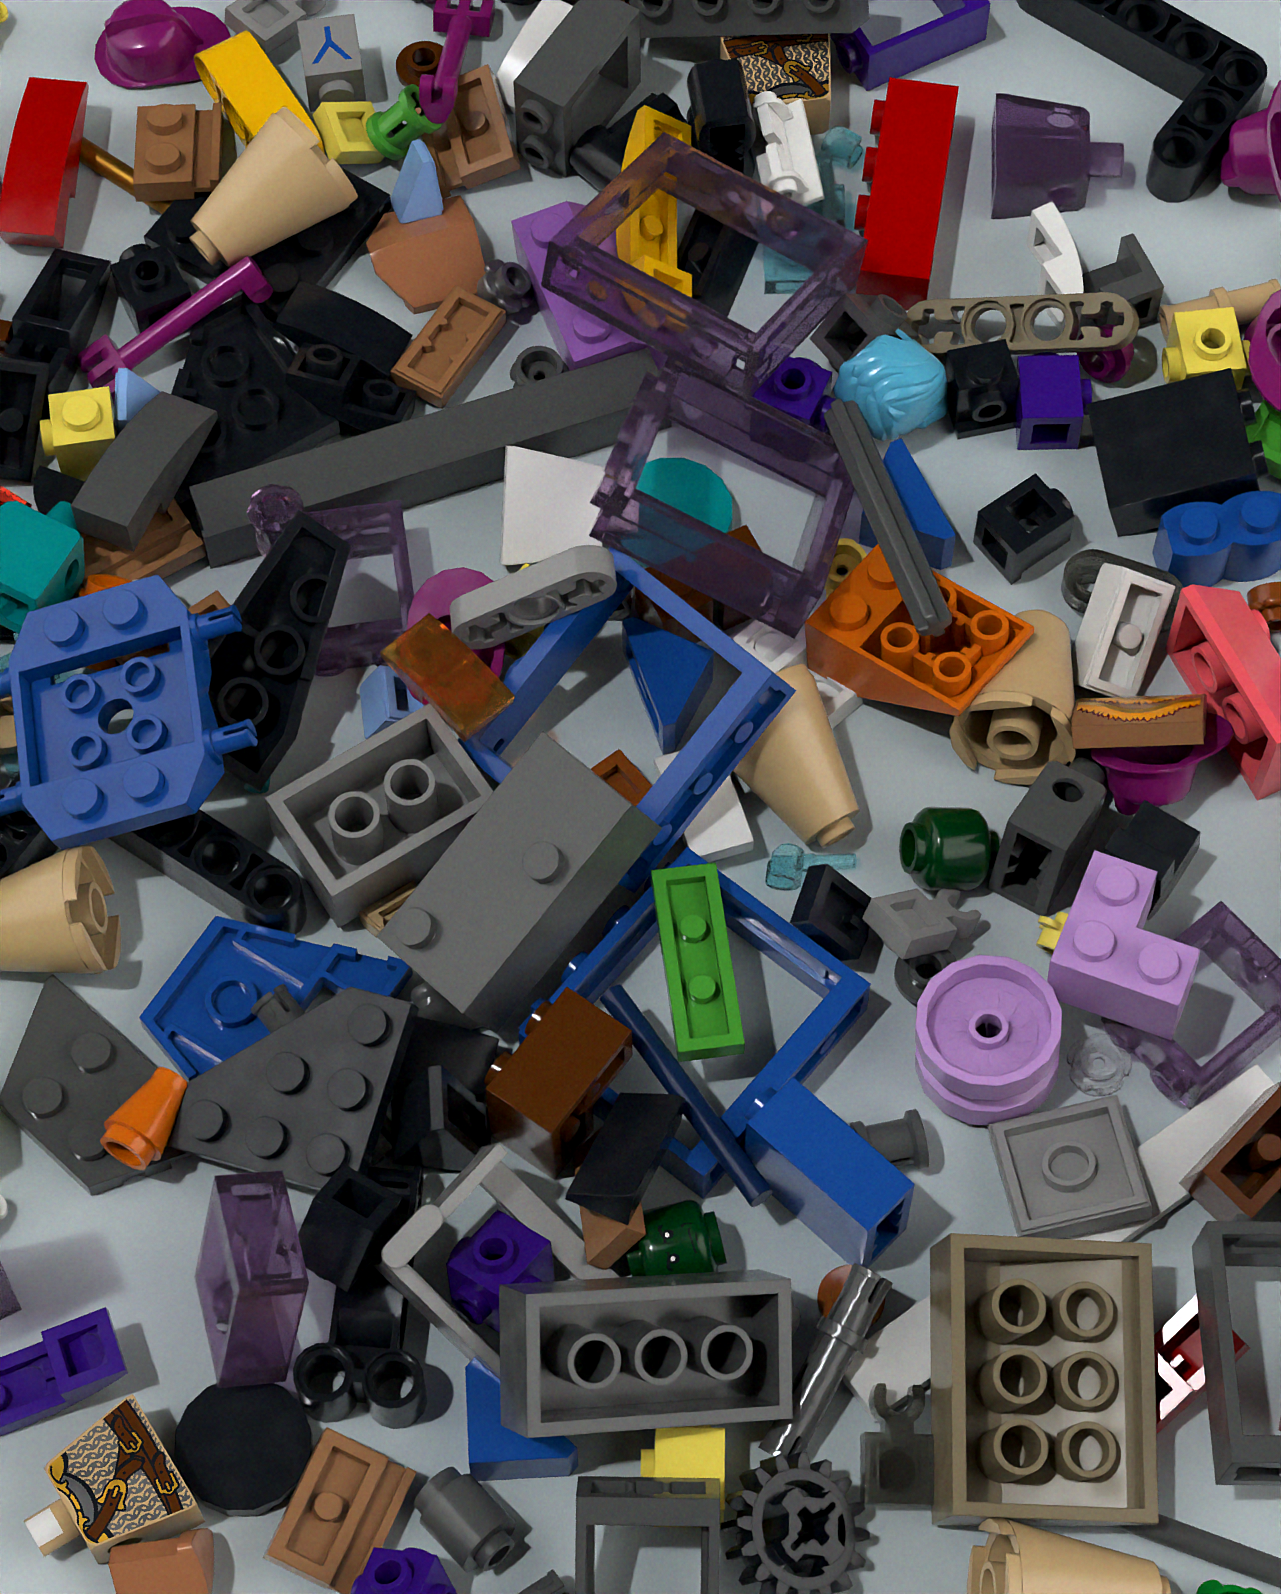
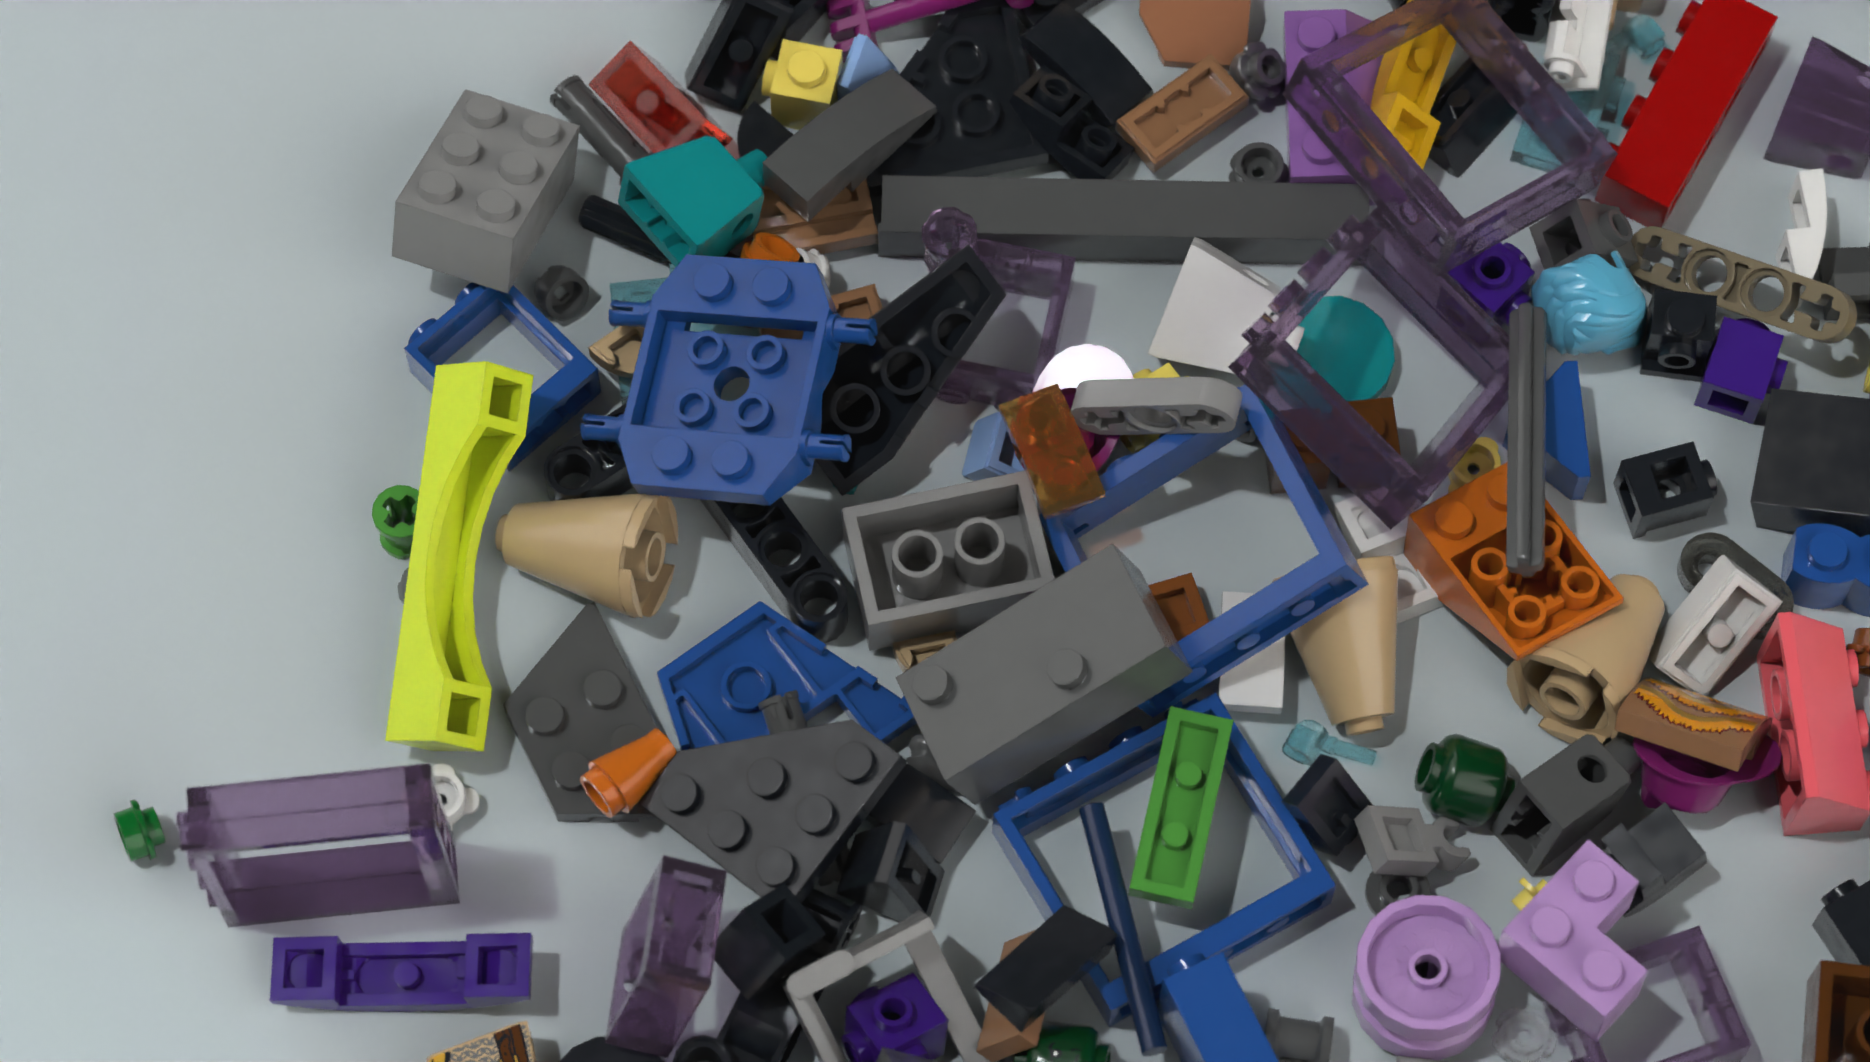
camera: 20 degrees right, 5 degrees up
reddish brown brick [484,987,633,1180] -> none
blue slope [622,617,714,755] -> none
magenta plate [1076,324,1134,383] -> none

